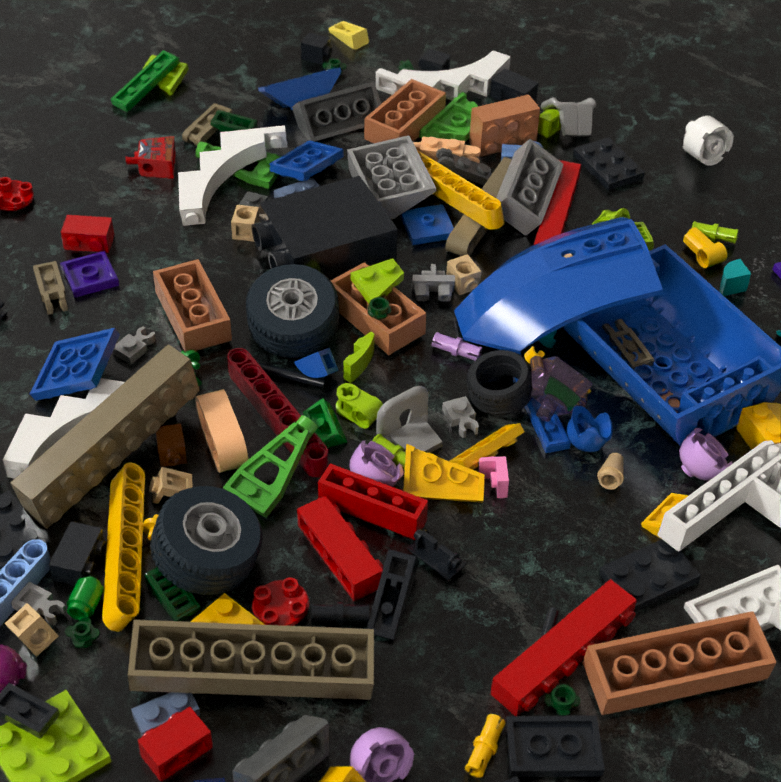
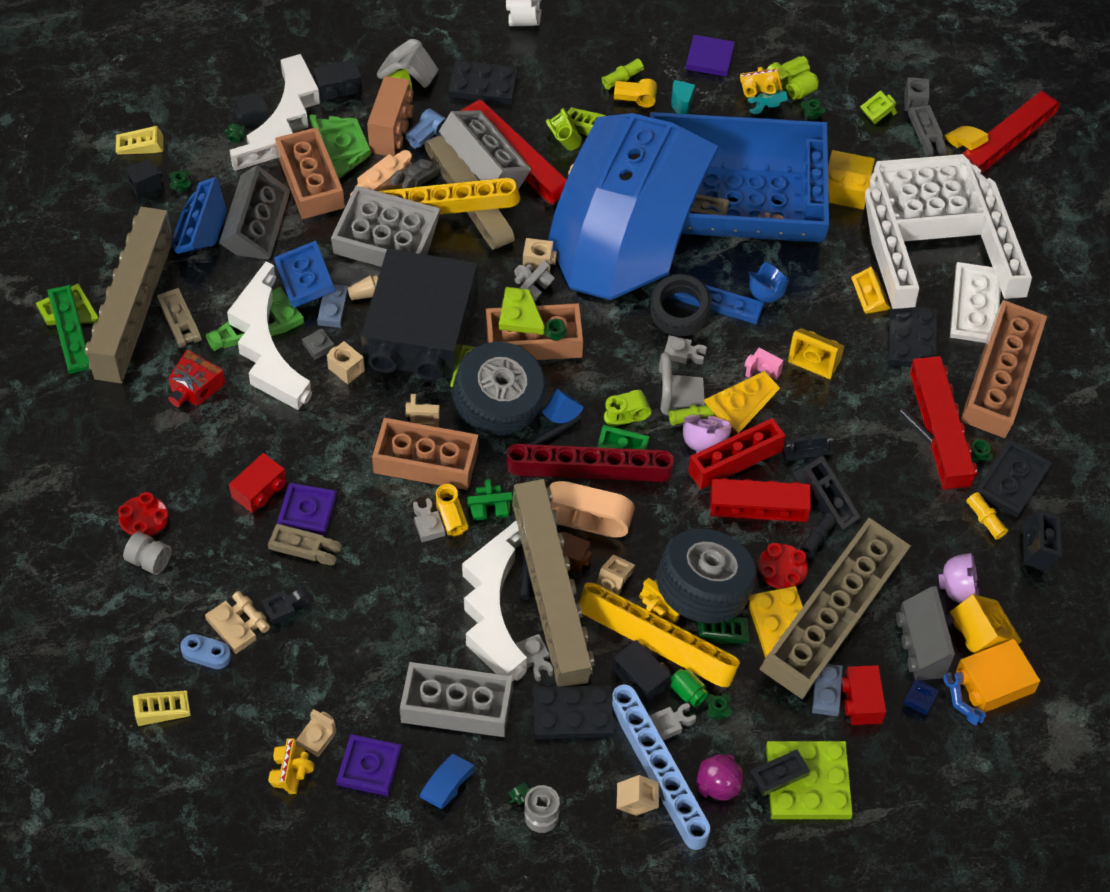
camera: 55 degrees left, 10 degrees up
tan brick [5,603,58,657] -> none
blue plate [30,328,120,401] -> none
dark green slope [210,110,257,132] -> none
bright green plate [223,415,318,518] -> none
lime slope [343,332,374,383] -> none
blue plate [400,204,454,245] -> none
lavender pin [432,332,483,361] -> none
yellow plate [449,423,524,470] -> none
clear purple torso [524,346,593,422] -> none
tan cone [597,453,624,489] -> none
lavender cylinder [679,428,732,481] -> none
none -> dark tan brick [85,207,173,384]
none -> tan bracket [406,394,440,427]
none -> yellow piece [436,484,468,536]
none -> yellow slope [788,328,844,379]

